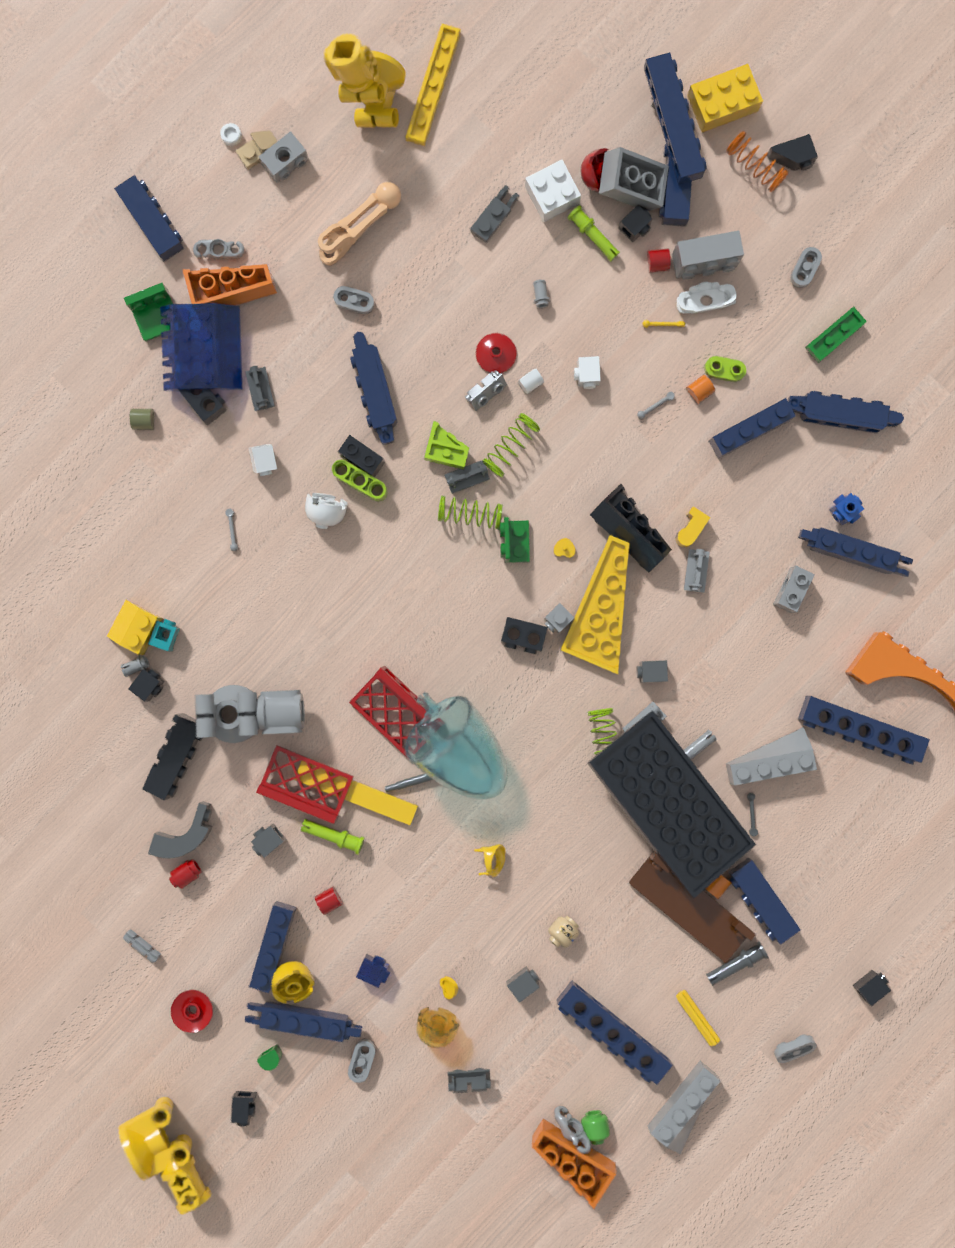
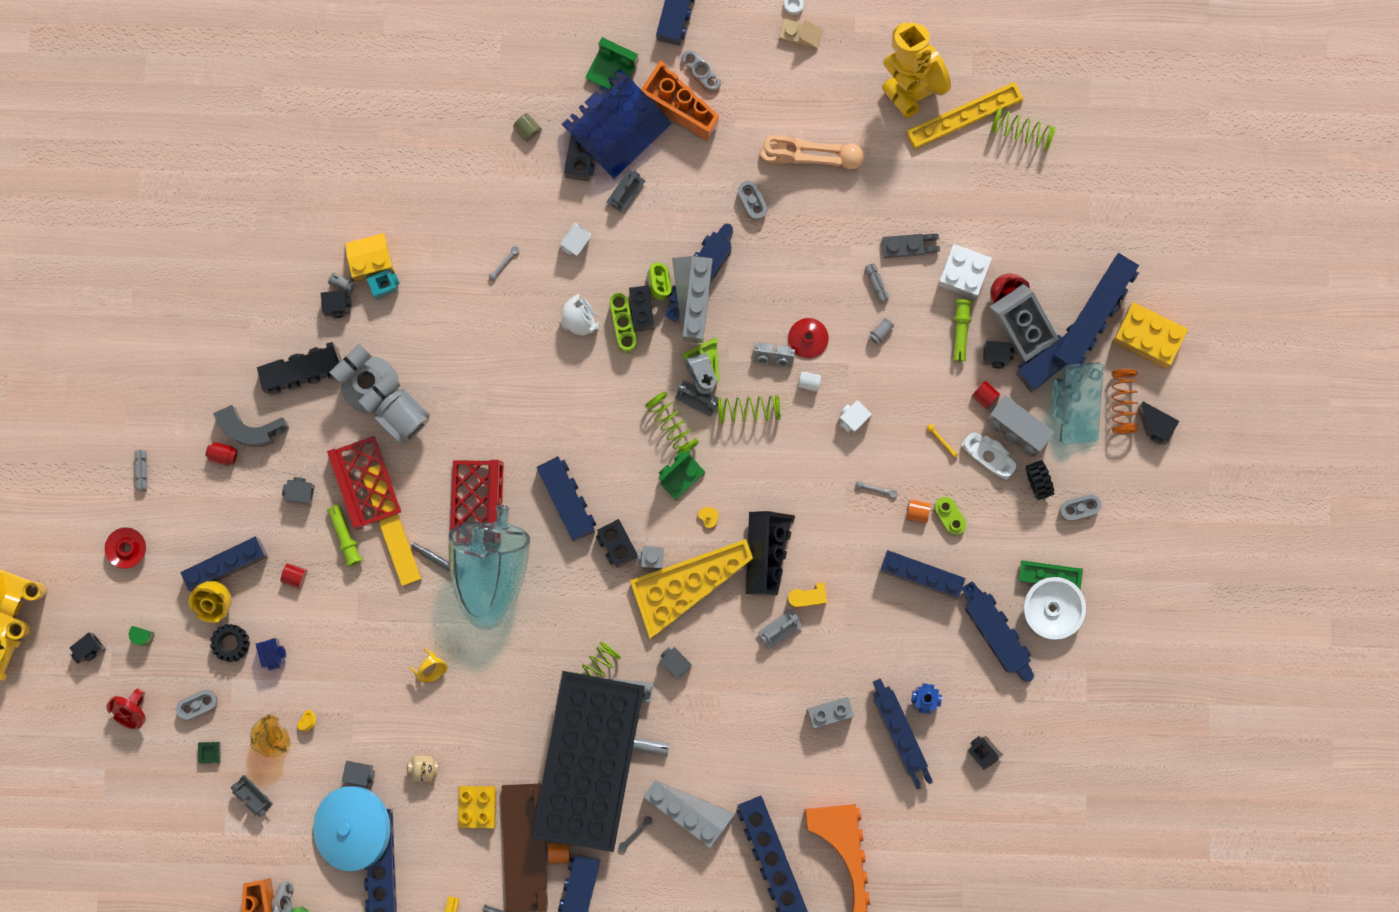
camera: 45 degrees right, 5 degrees down
dark blue hinge [245,1002,363,1042] -> none
light grey brick [258,131,308,183] -> none
none -> red tile [106,688,146,729]
none -> dark green tile [198,742,221,763]
none -> black tyre [210,624,250,662]
none -> medium azure dish [313,786,390,871]
none -> yellow hinge [458,786,497,829]
none -> dark blue brick [536,456,597,542]
none -> lime plate [647,262,672,300]
none -> light grey wedge [672,256,713,343]
none -> light grey piece [685,353,716,395]
none -> light grey axle [865,263,889,302]
none -> black brick [967,736,1003,770]
none -> lime piece [990,108,1056,151]
none -> white dish [1024,577,1086,639]
none -> black tyre [1025,460,1055,500]
none -> clear light blue bracket [1051,362,1104,445]

